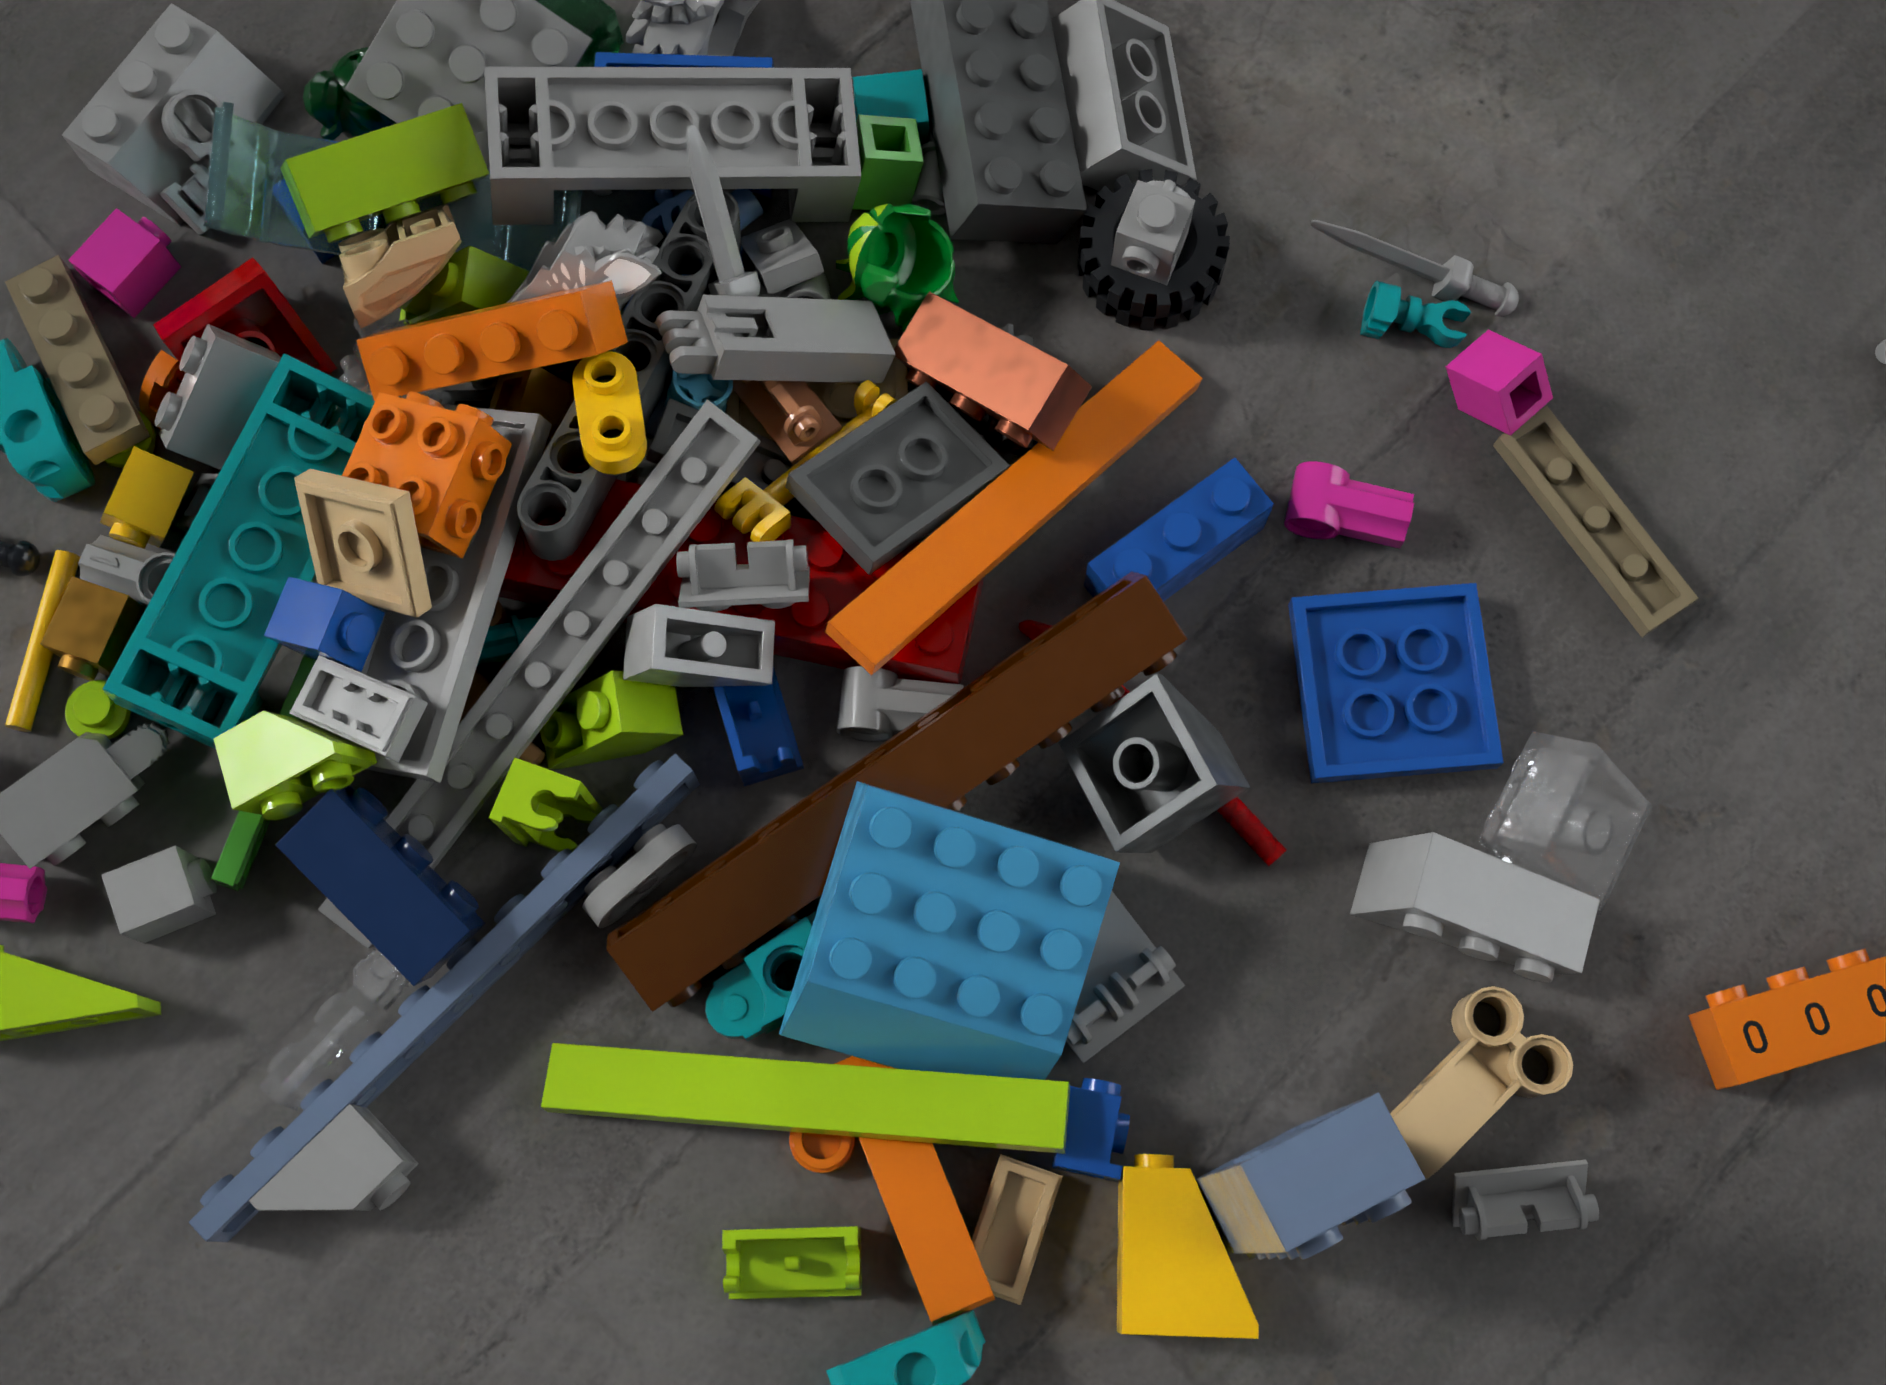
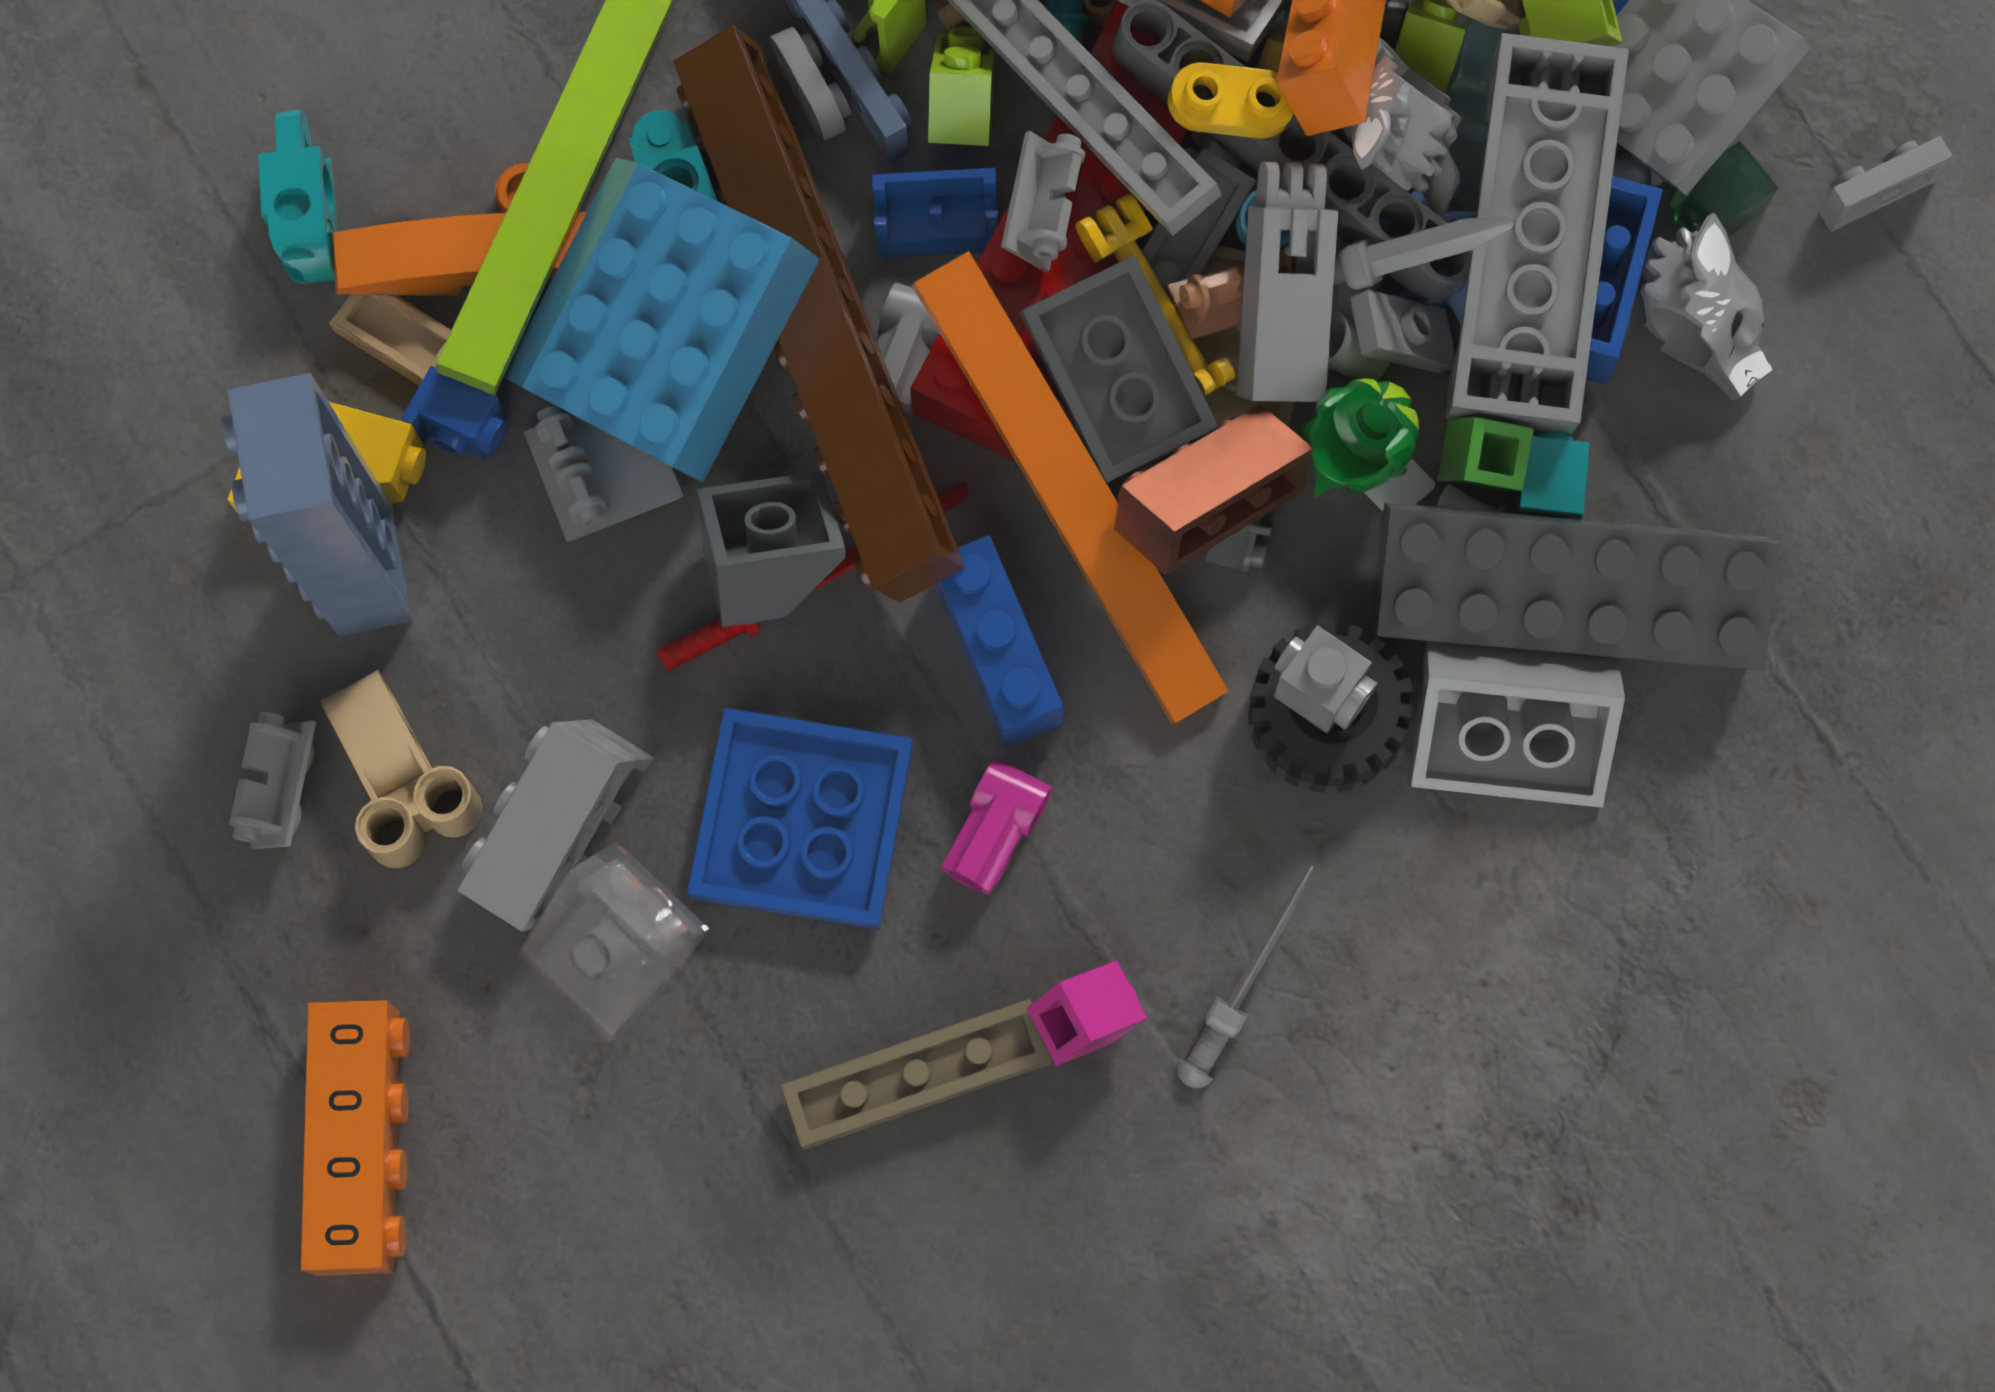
camera: 105 degrees right, 0 degrees up
light grey slope [623,604,775,687] -> none
lime hinge [722,1226,862,1299] -> none
teal piece [1360,281,1471,348] -> none

